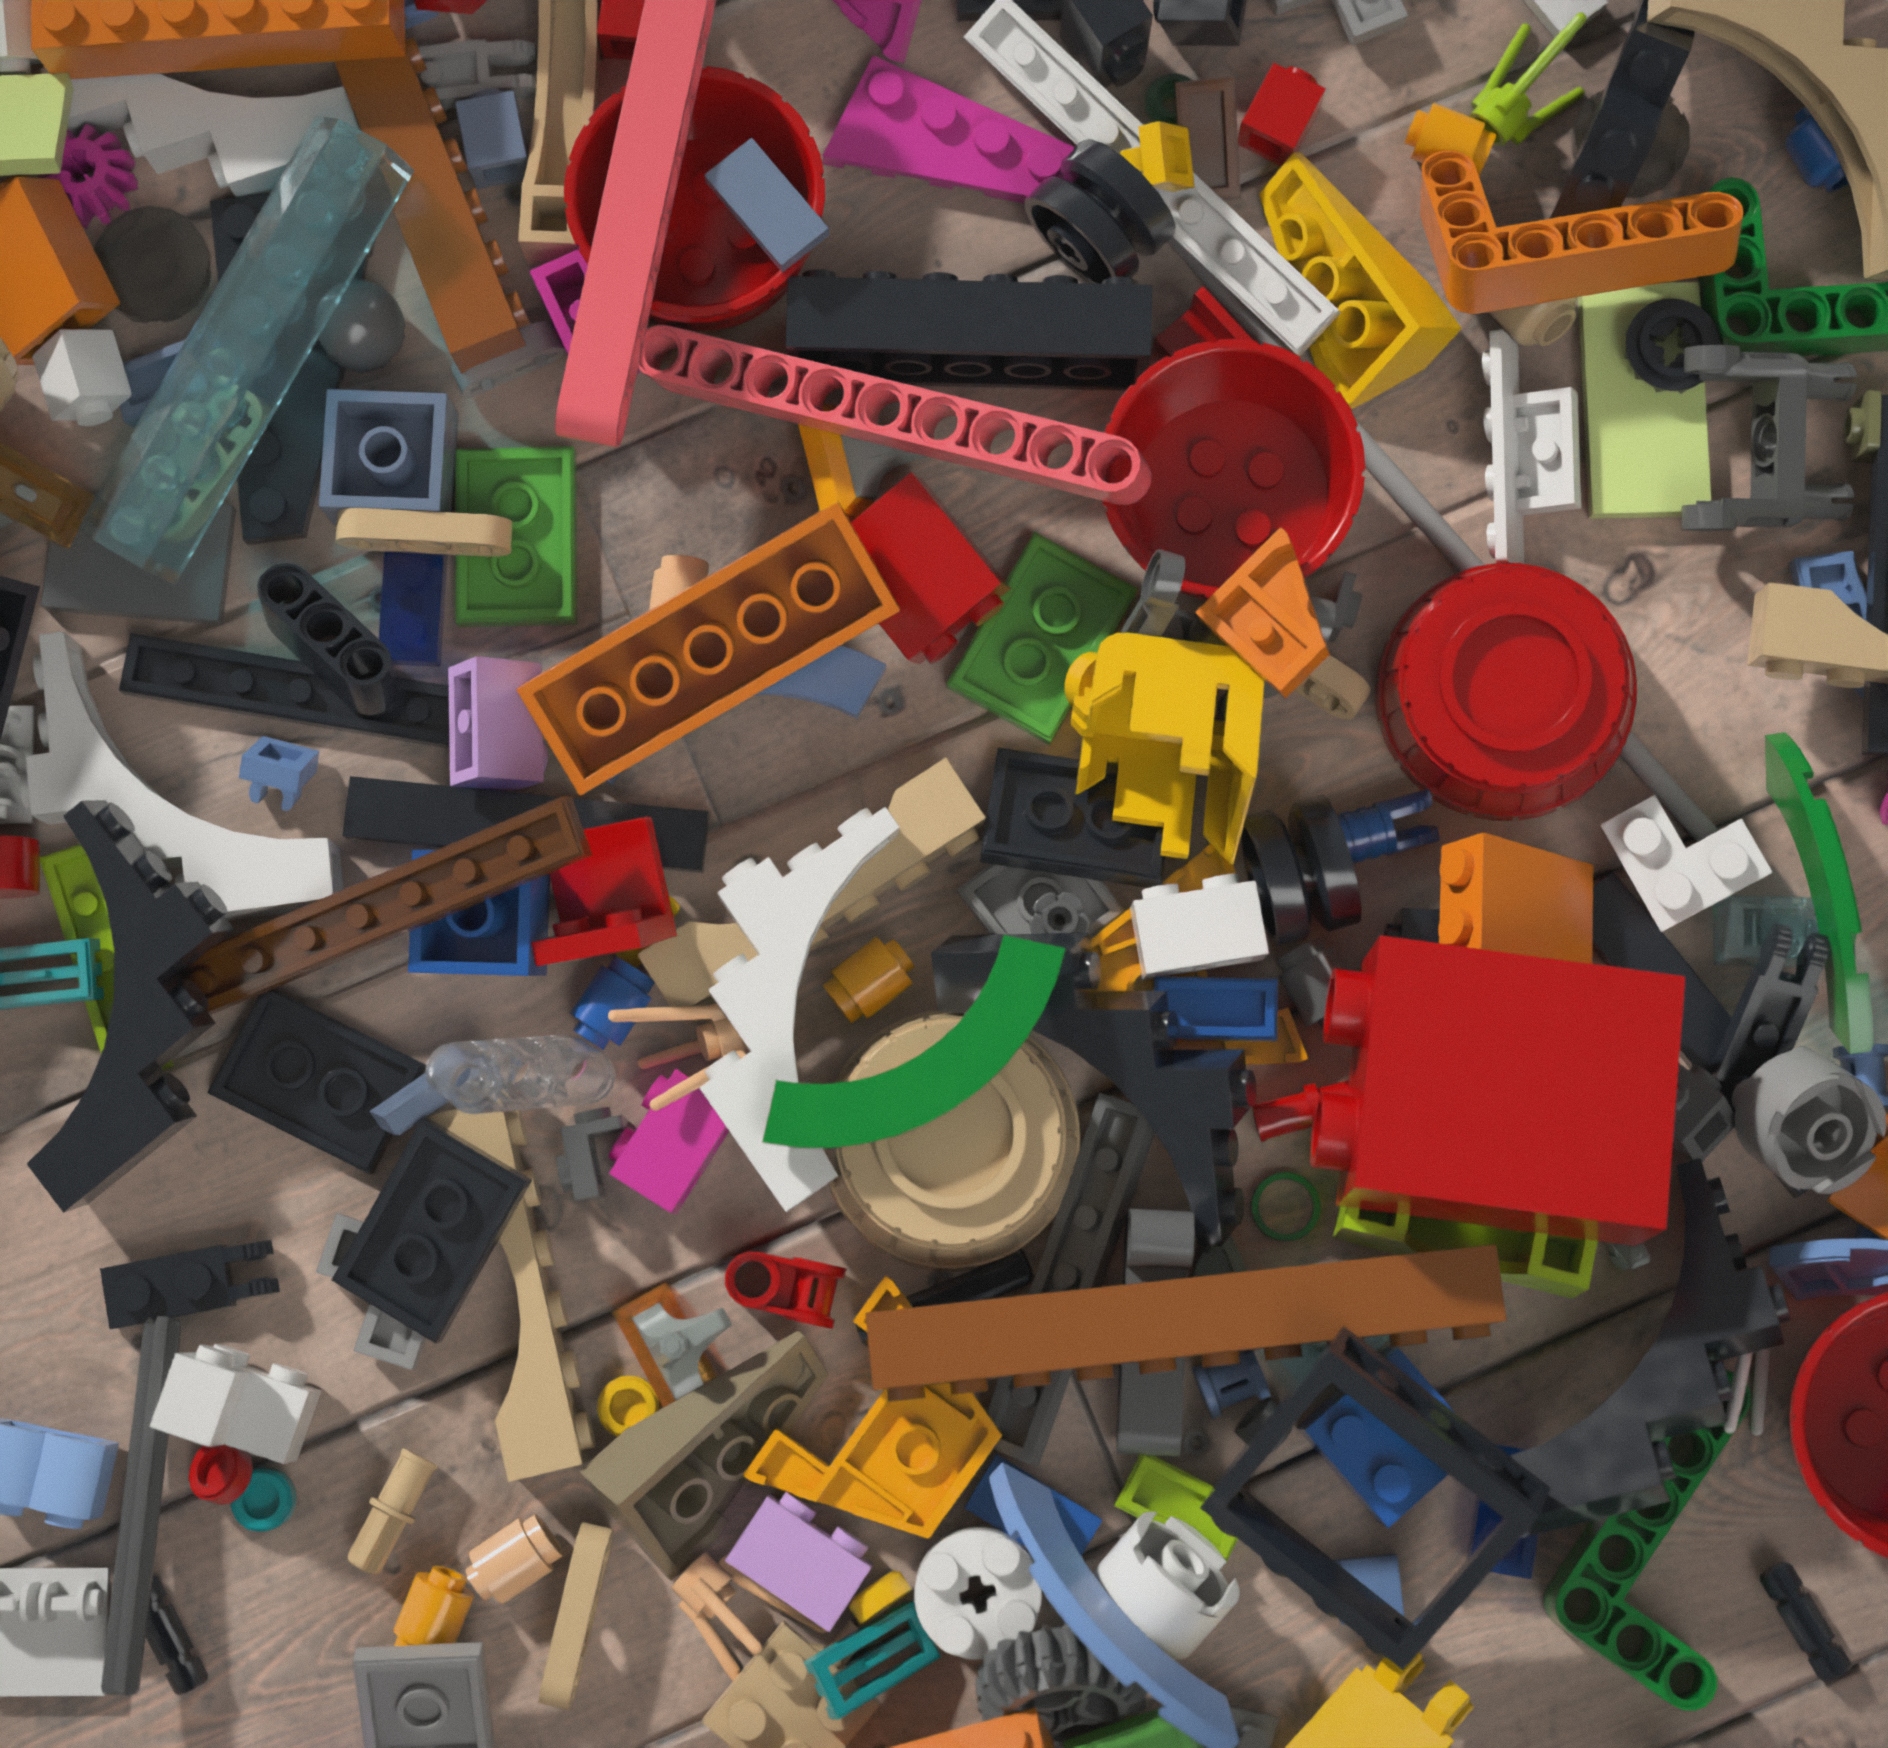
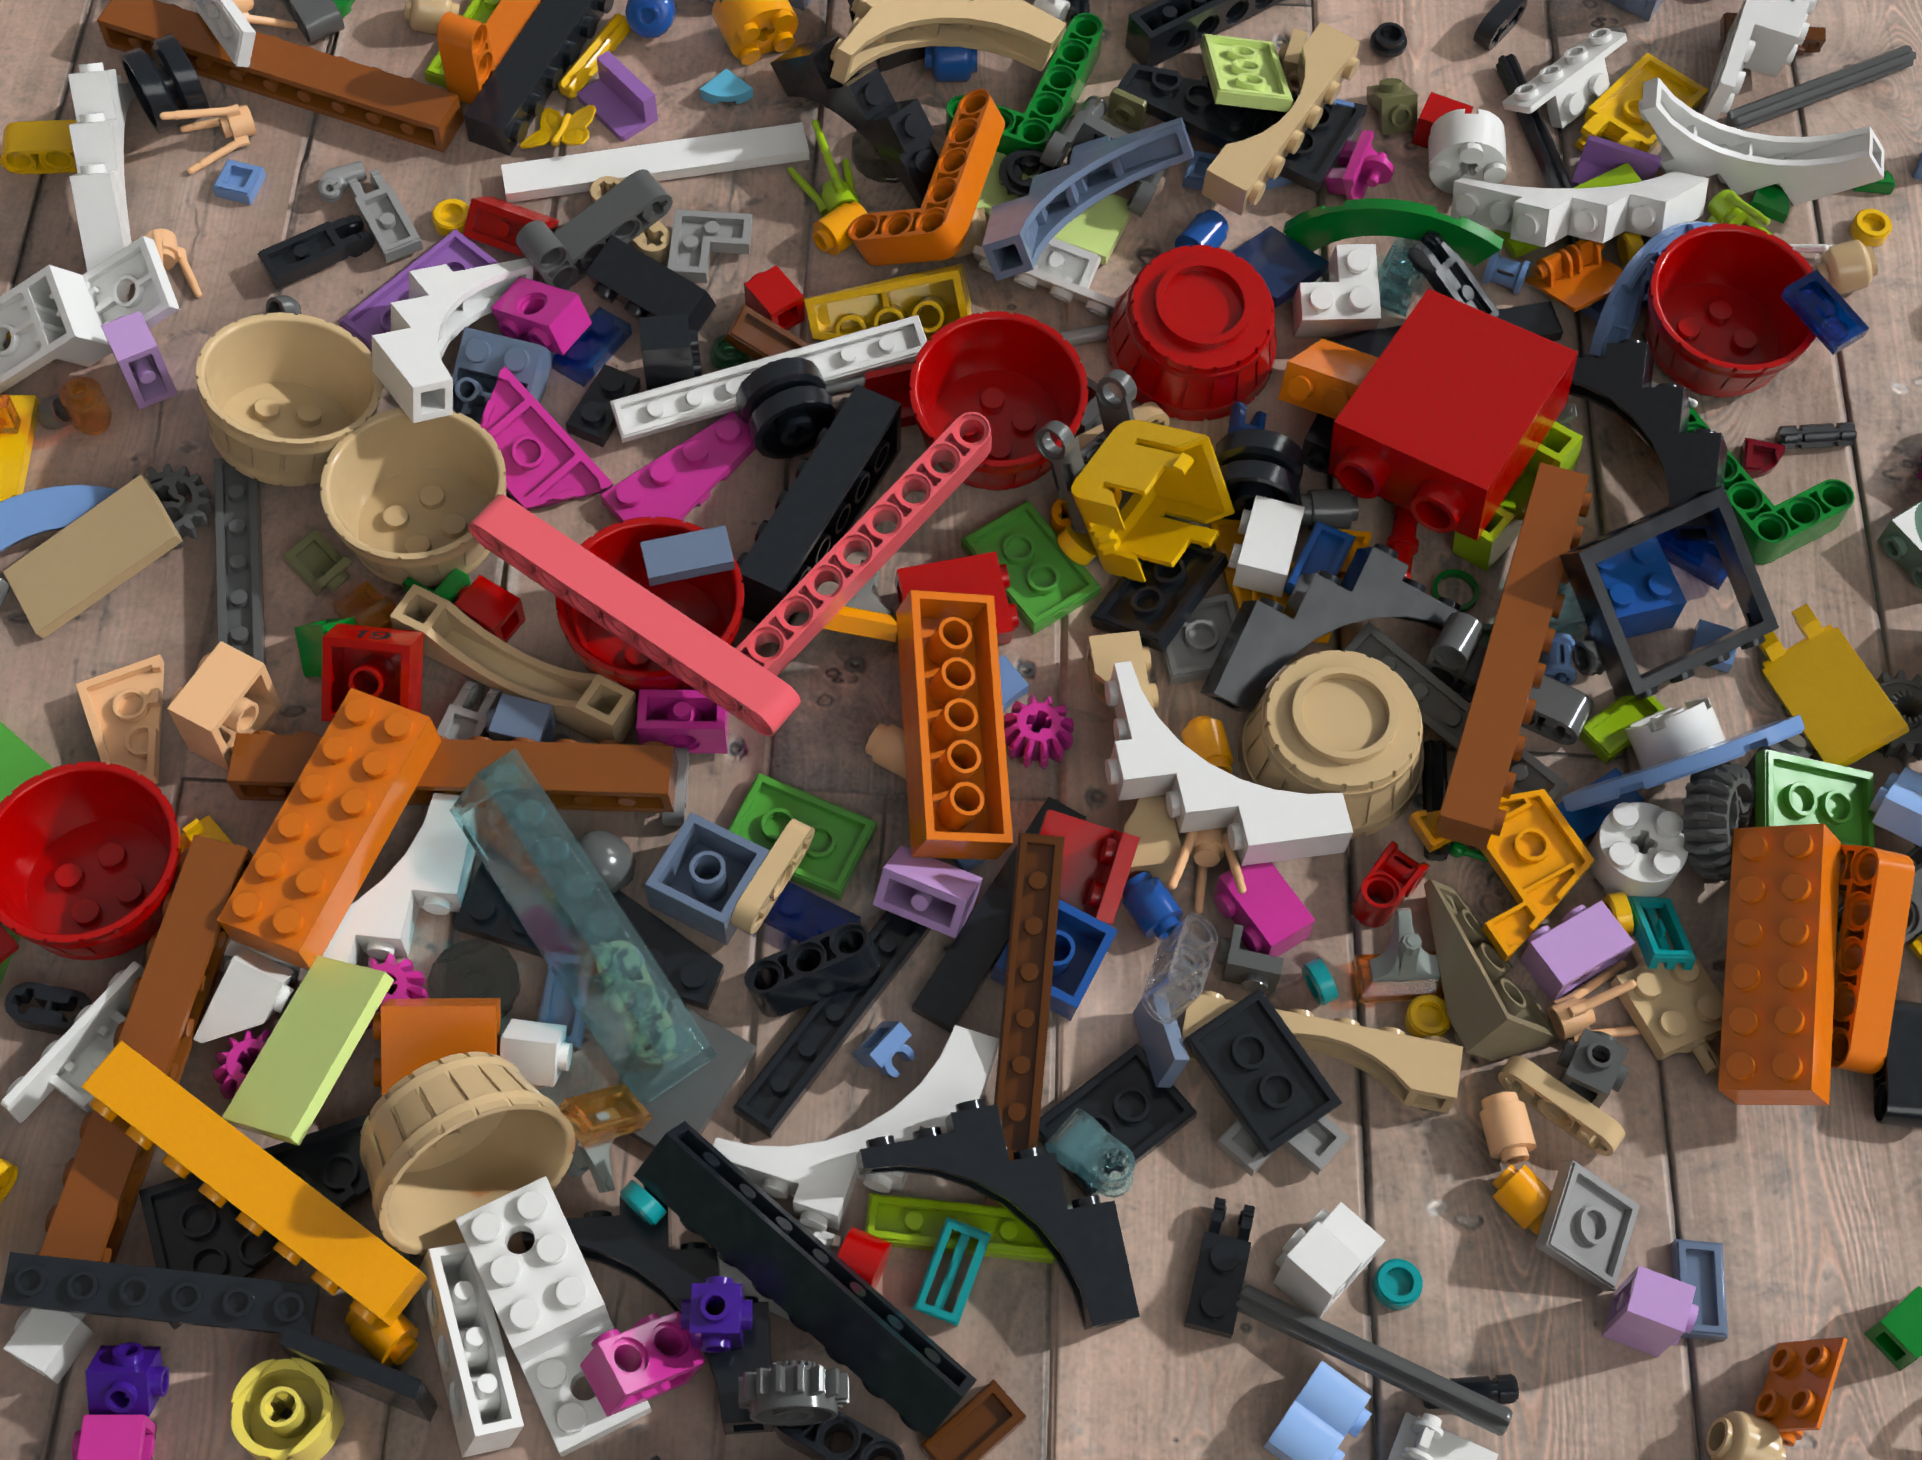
camera: 70 degrees left, 20 degrees down
red tile [189,1444,253,1505] -> none
tan axle [348,1448,438,1575] -> none
green tile [762,935,1066,1149] -> none
dark grey plate [1029,891,1090,934] -> none
yellow tile [1120,121,1195,192] -> none
orange wing [1195,527,1330,699] -> none
light grey brick [1731,1047,1887,1194] -> none
none -> sand blue arch [982,117,1194,281]
none -> dark pink gear [1003,694,1074,770]
none -> clear light blue piece [1045,1109,1135,1198]
none -> blue brick [1174,210,1229,248]
none -> dark blue tile [1232,226,1329,309]
none -> teal tile [1302,958,1339,1005]
none -> dark grey brick [1557,1028,1629,1108]
none -> dark red tile [1740,438,1786,479]

